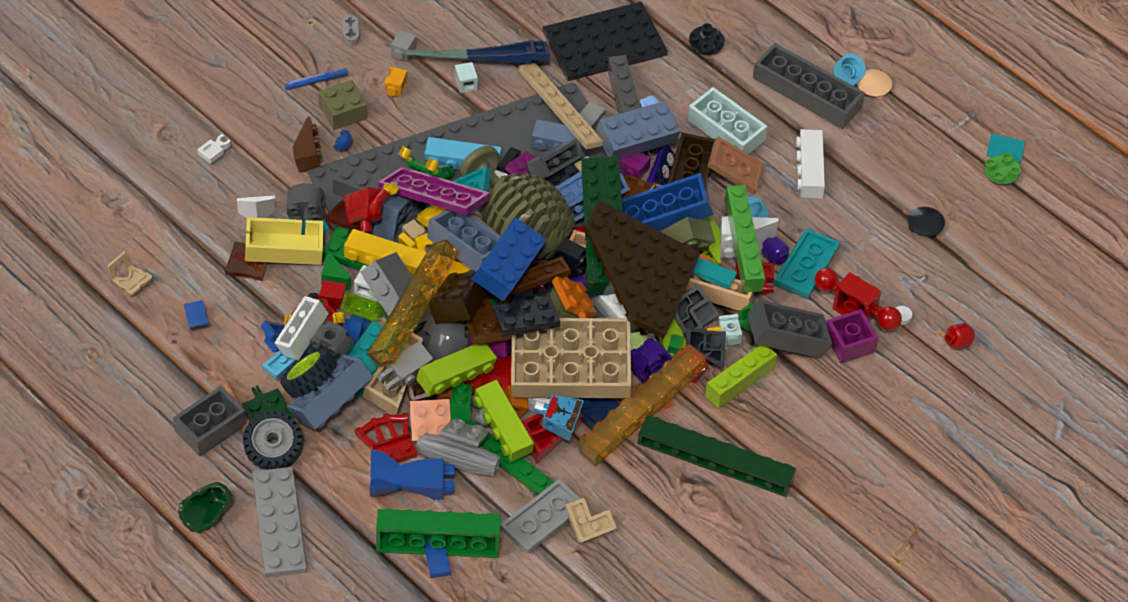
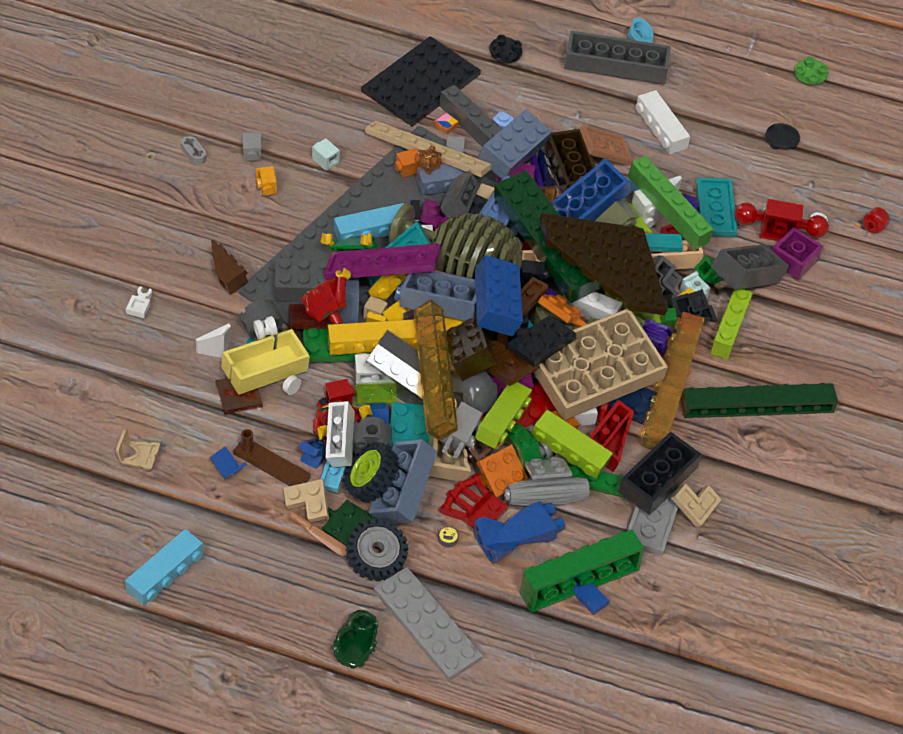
camera: 30 degrees left, 0 degrees up
dark grey brick [173,386,247,456] -> none
blue piece [285,68,348,90] -> none
olive brick [319,80,367,130] -> none
green slope [321,253,351,291] -> none
blue plate [333,130,352,151] -> none
dark blue plate [404,40,550,65] -> none
dark azure torso [533,395,584,441] -> none
light aqua brick [687,87,768,154] -> none
light nougat dish [856,69,892,99] -> none
teal window [986,134,1025,163] -> none
none -> medium azure brick [125,529,203,606]
none -> reddish brown piece [234,429,311,486]
none -> white wheel [253,316,278,340]
none -> white tile [283,375,301,395]
none -> tan plate [284,479,329,522]
none -> orange brick [394,148,423,178]
none -> clear orange rock [415,146,442,174]
none -> tile [434,112,459,134]
none -> tile [438,526,459,547]
none -> black brick [618,431,702,515]

